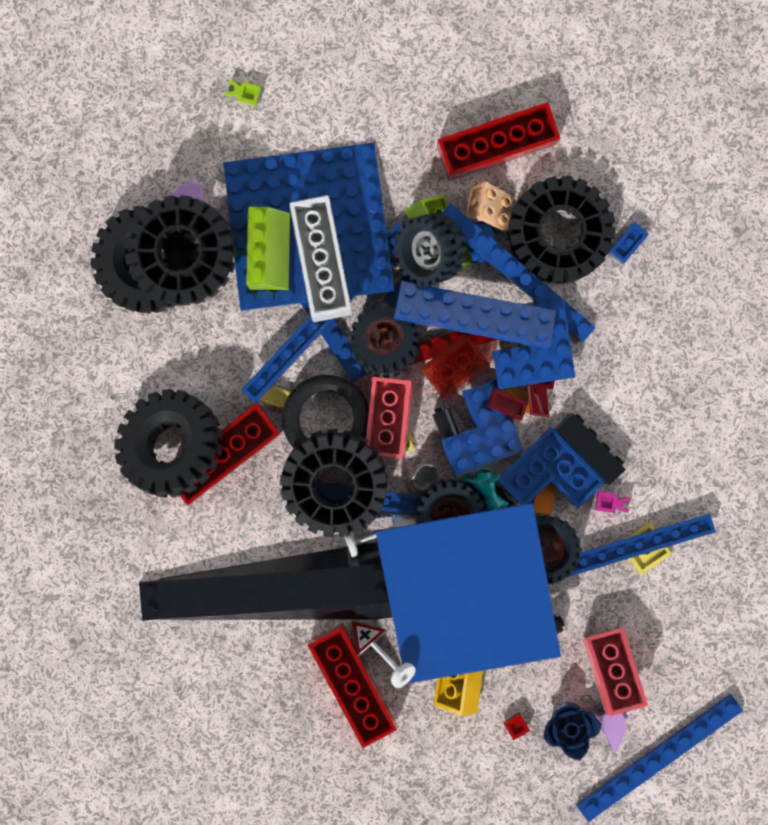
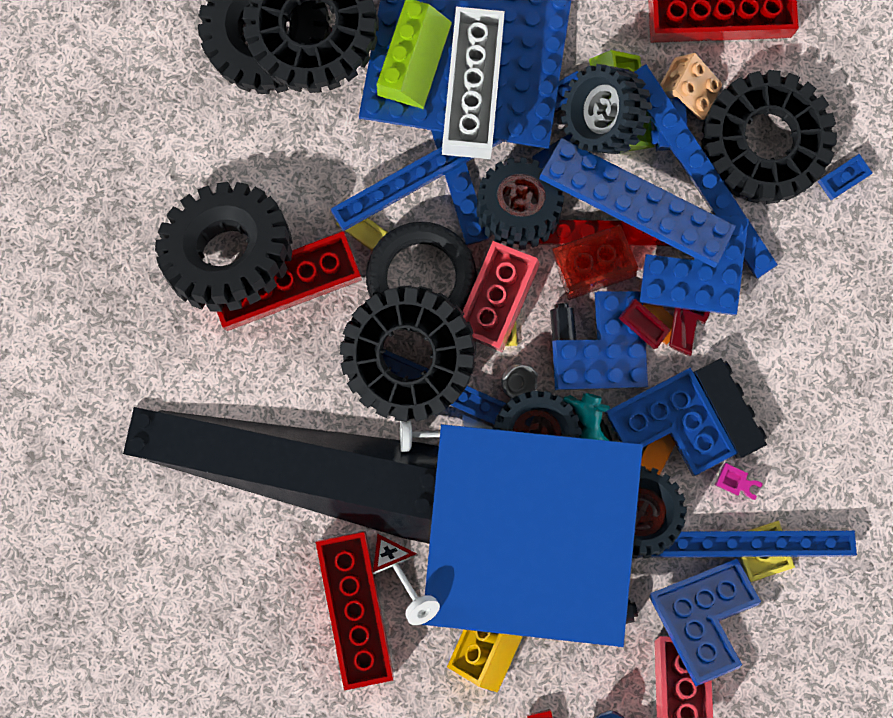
camera: 15 degrees right, 5 degrees down
none -> blue plate [649,559,761,687]

